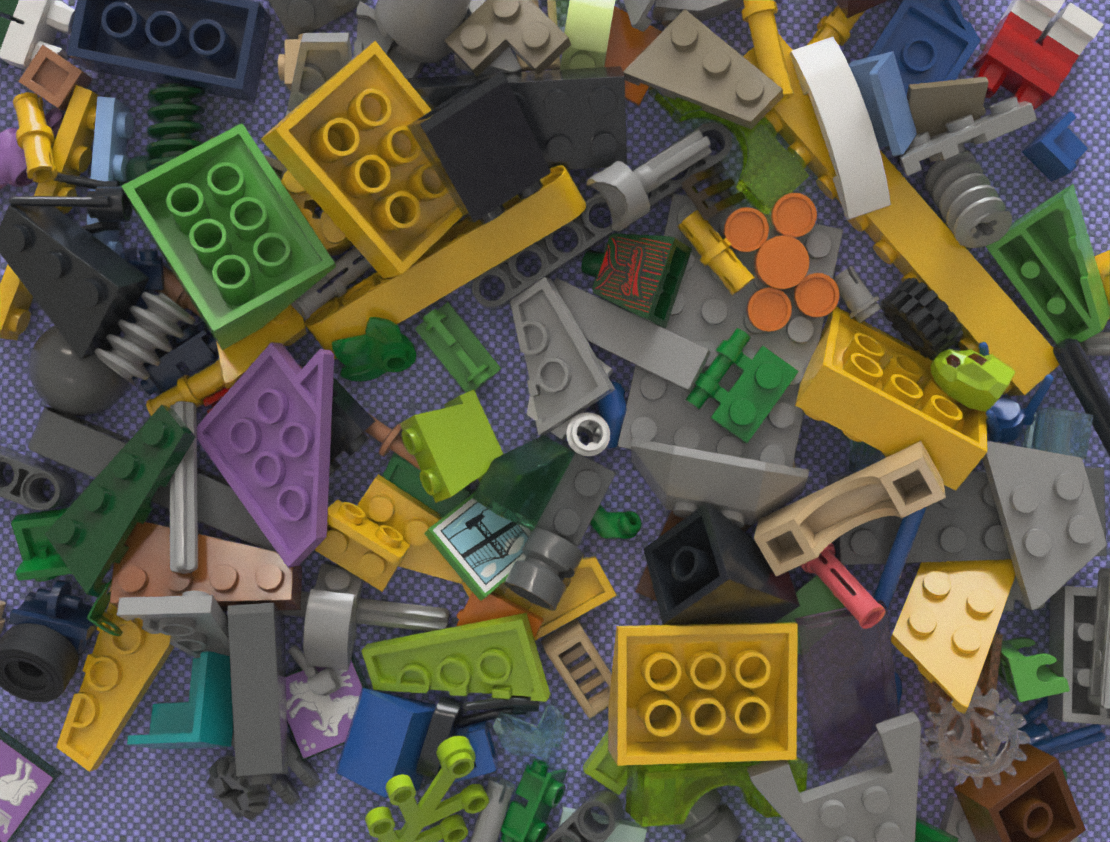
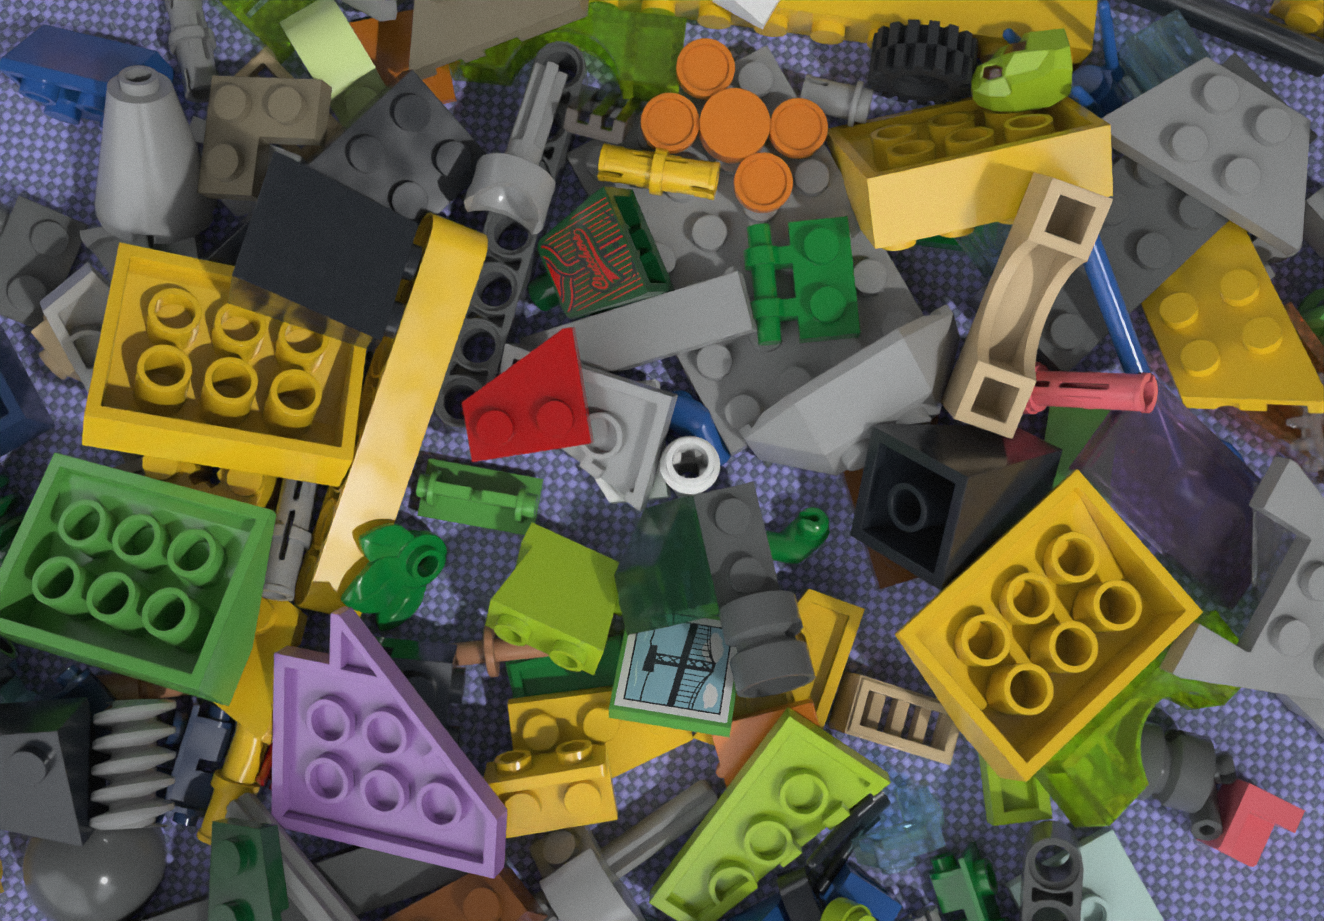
camera: 45 degrees left, 5 degrees down
none -> red wing [462,327,594,462]

